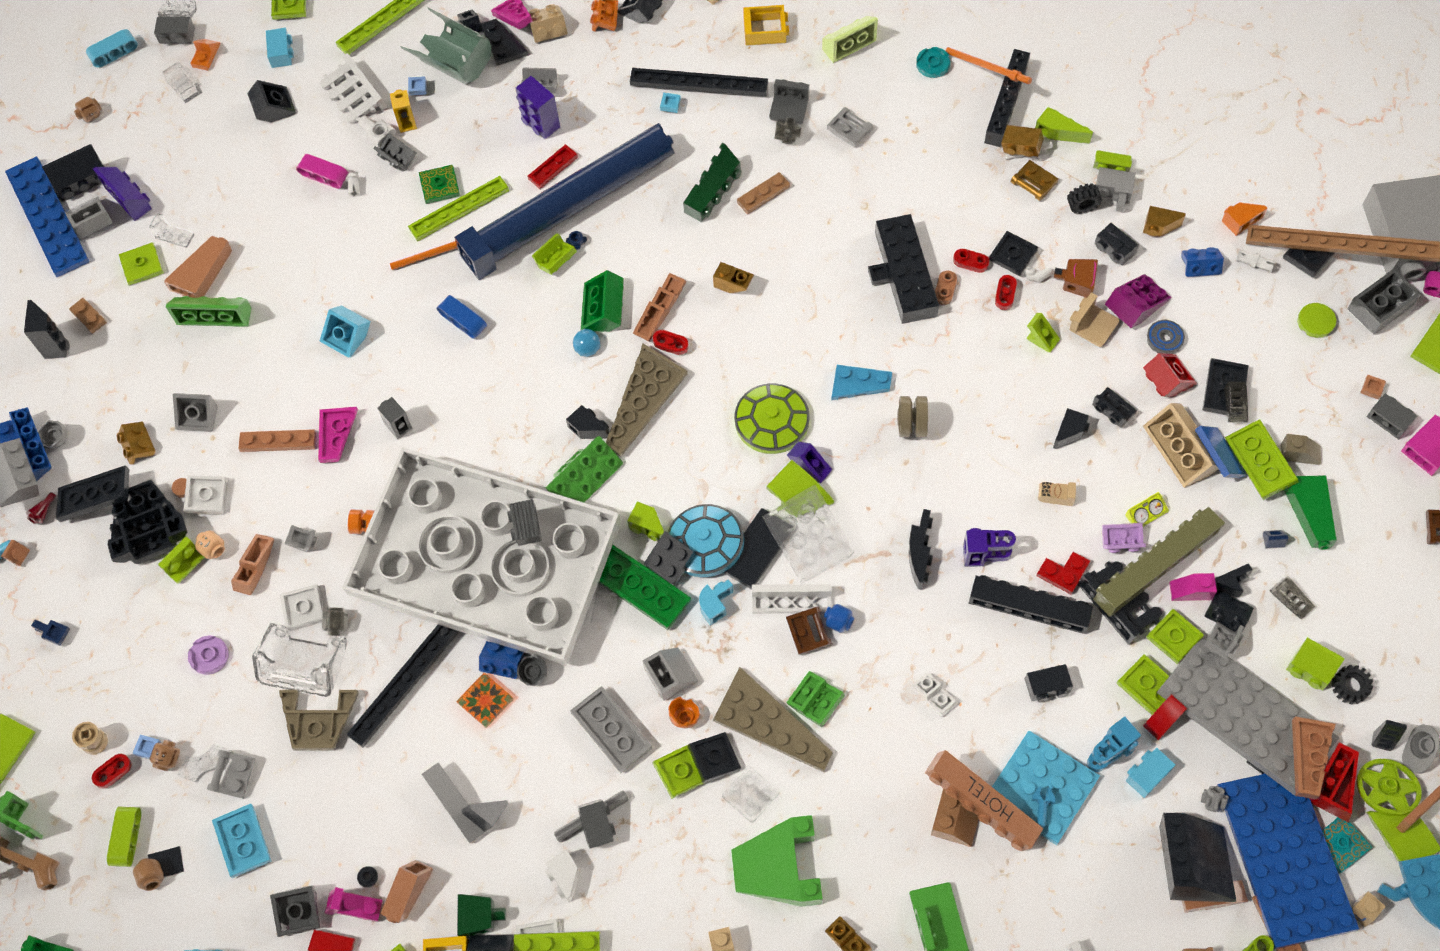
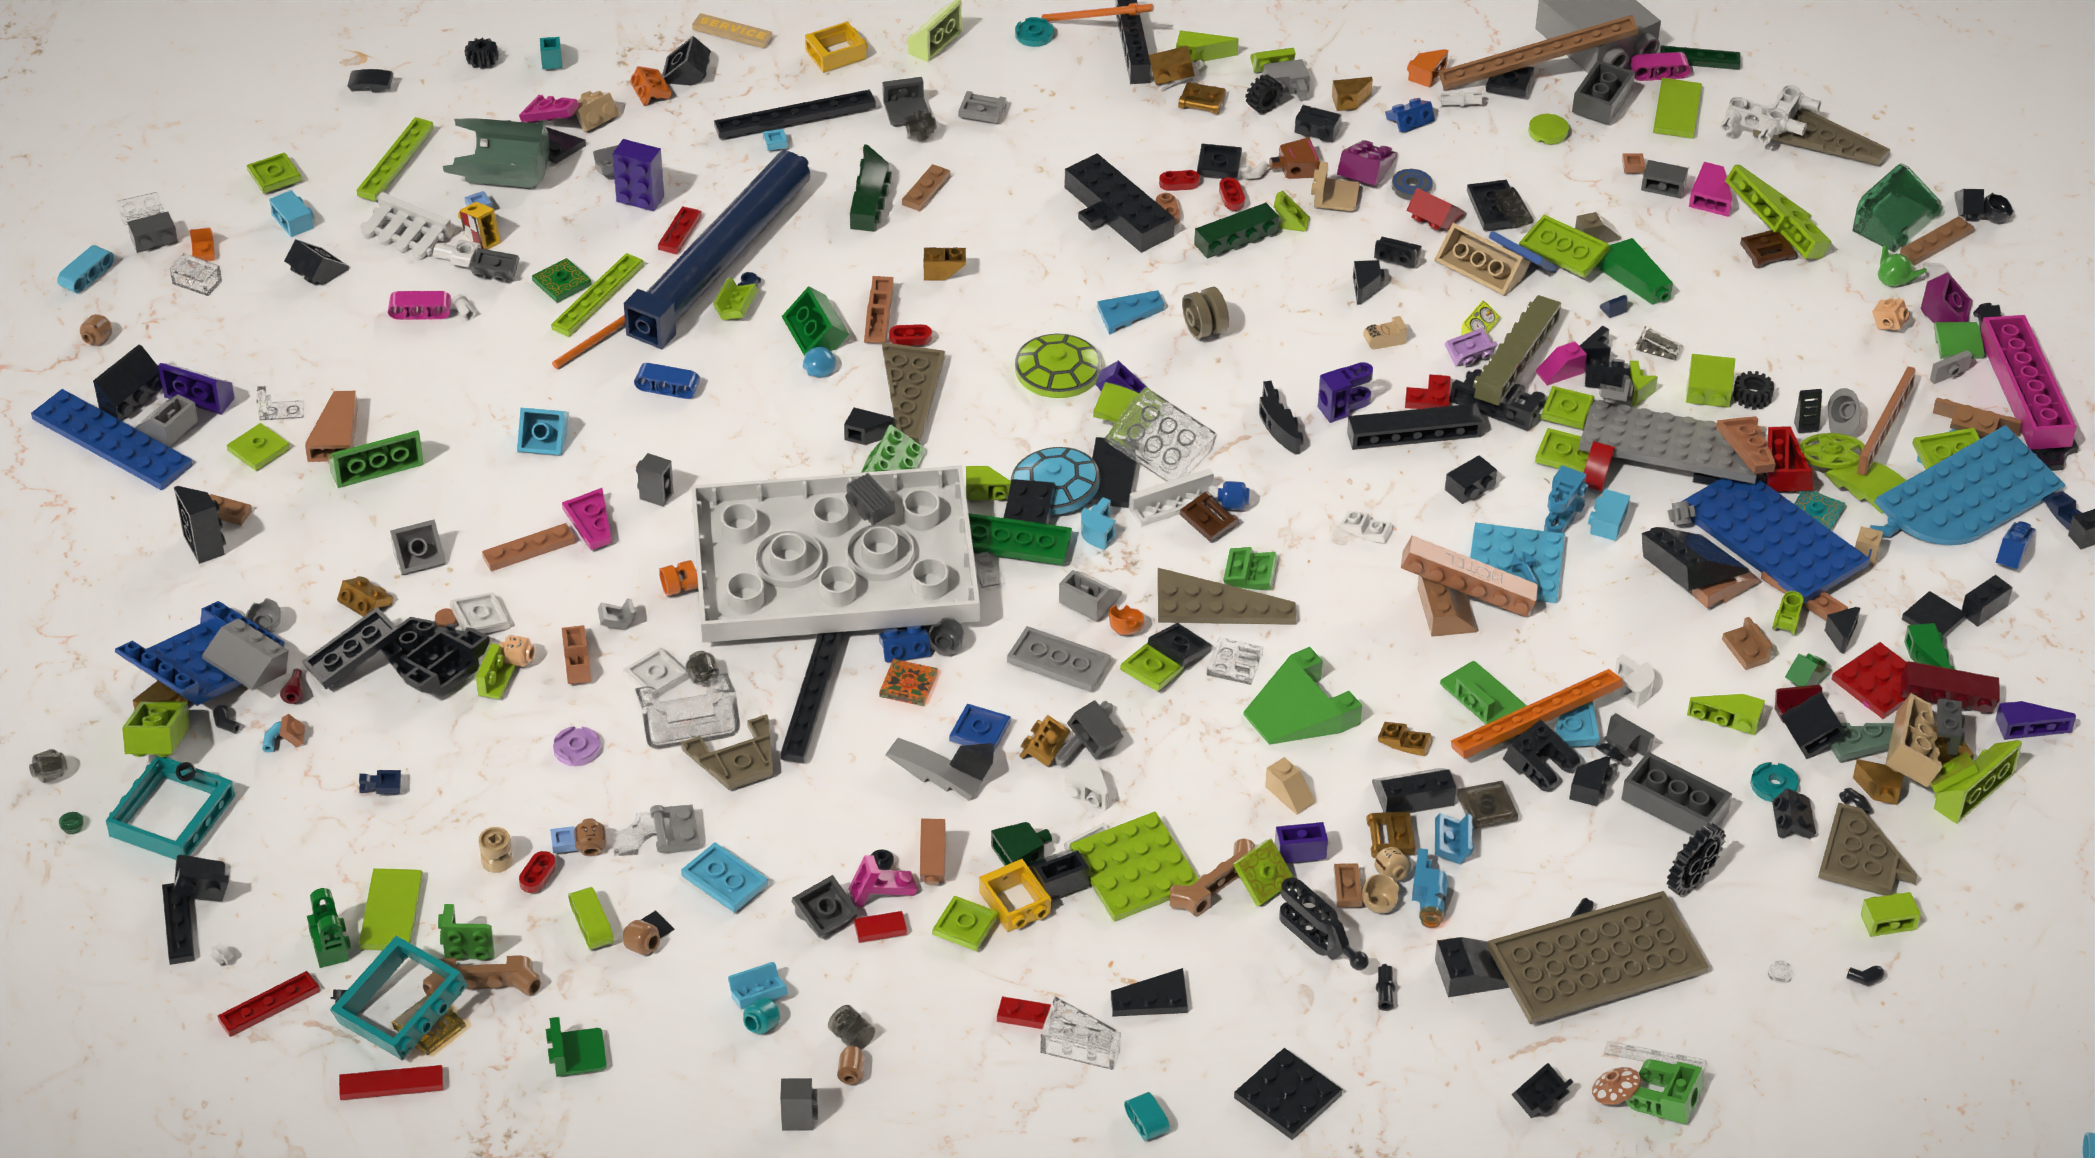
camera: 30 degrees left, 20 degrees down
none -> blue plate [949,703,1011,752]
none -> pearl gold bracket [1019,715,1070,767]
none -> dark green brick [1194,202,1279,259]
none -> lime slope [1629,361,1658,406]

